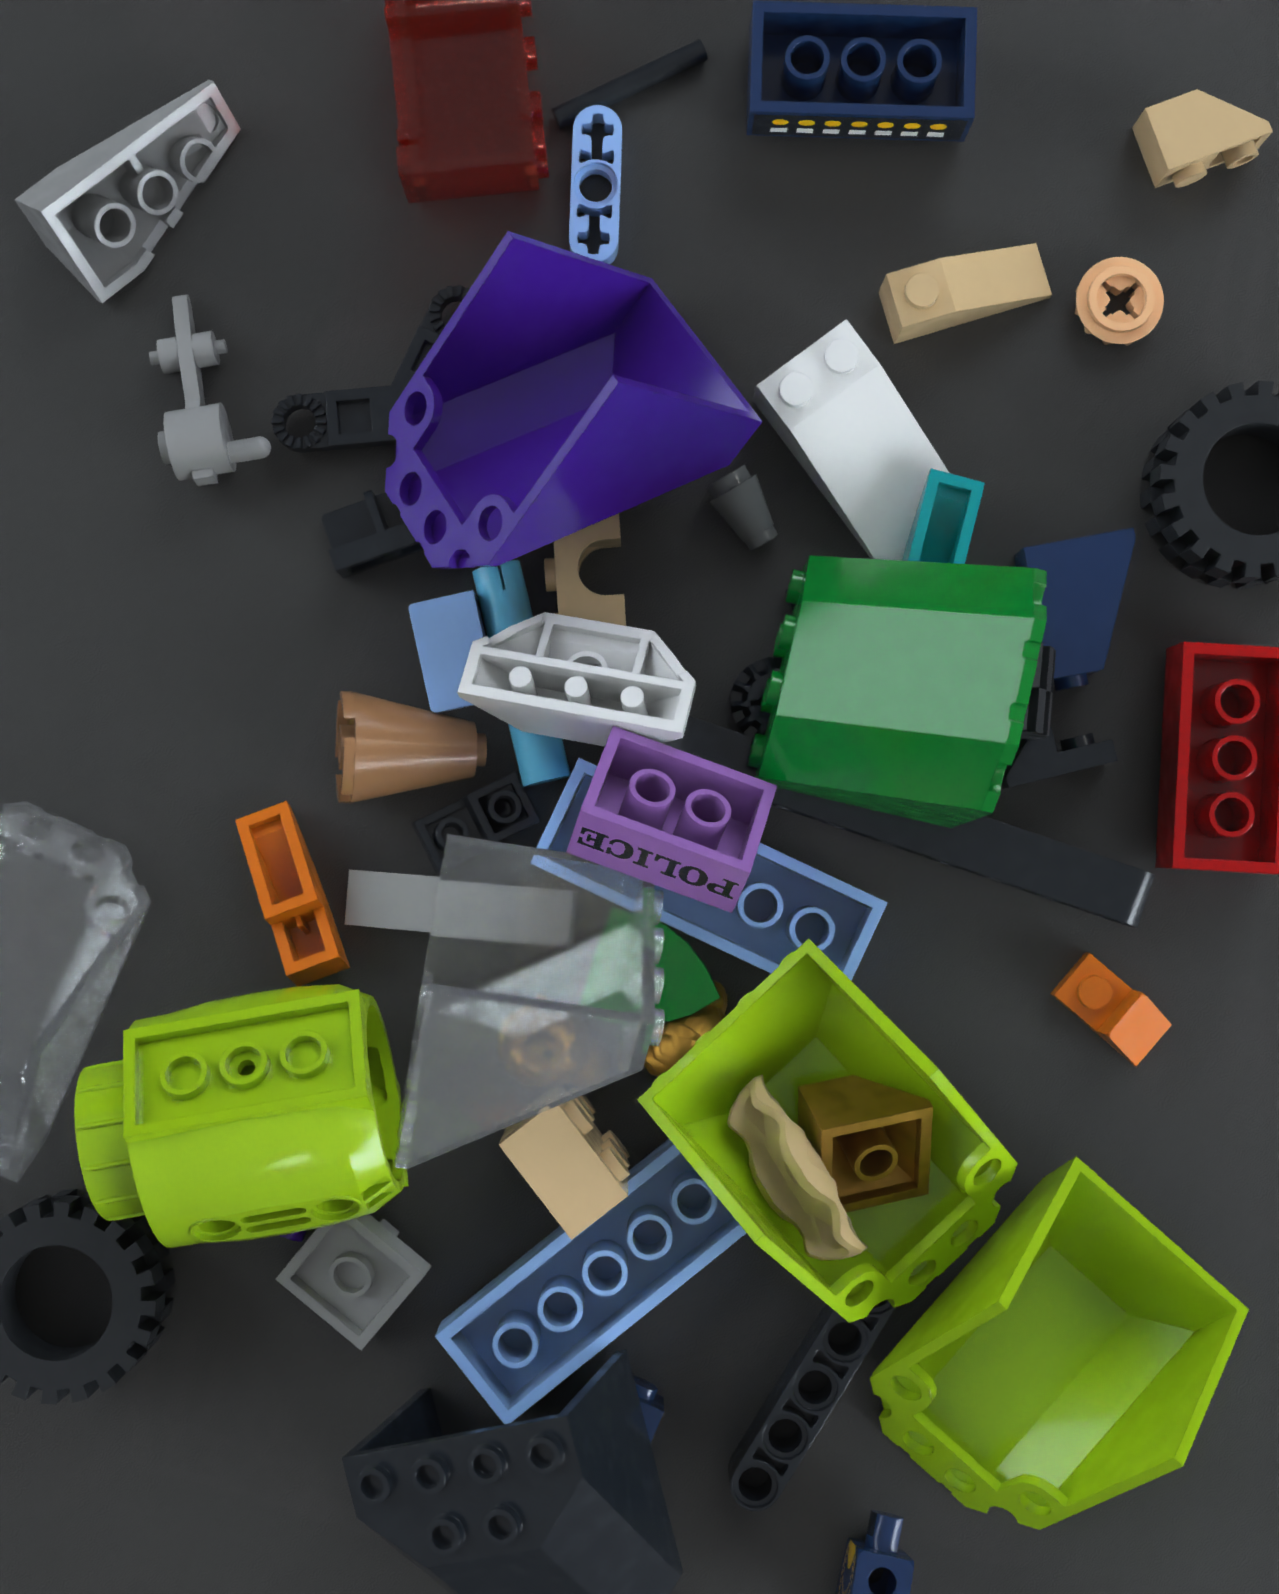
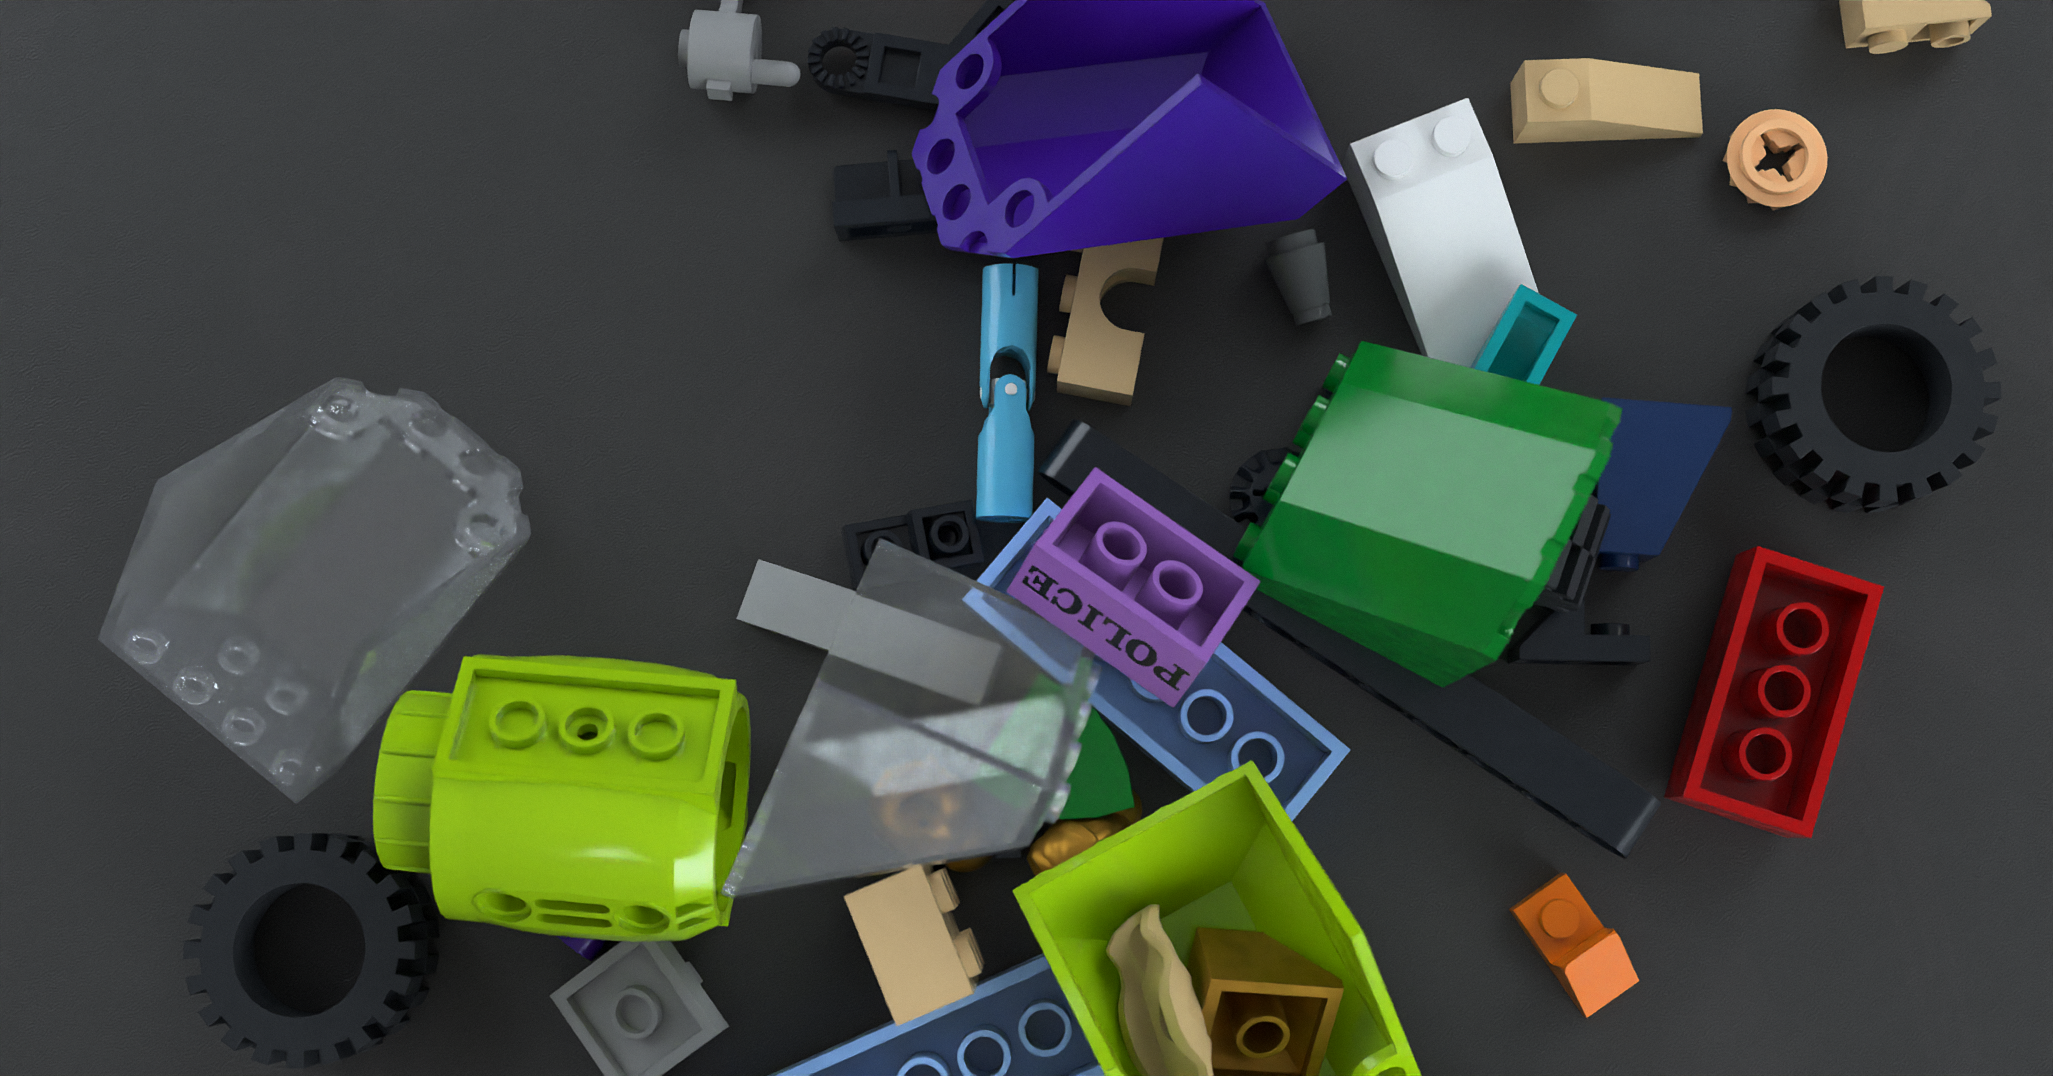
camera: 20 degrees right, 5 degrees down
orange slope [235,801,350,986] -> none
medium nougat cone [335,691,487,803] -> none
light blue panel [408,590,486,713] -> none
white wedge [457,612,696,747] -> none

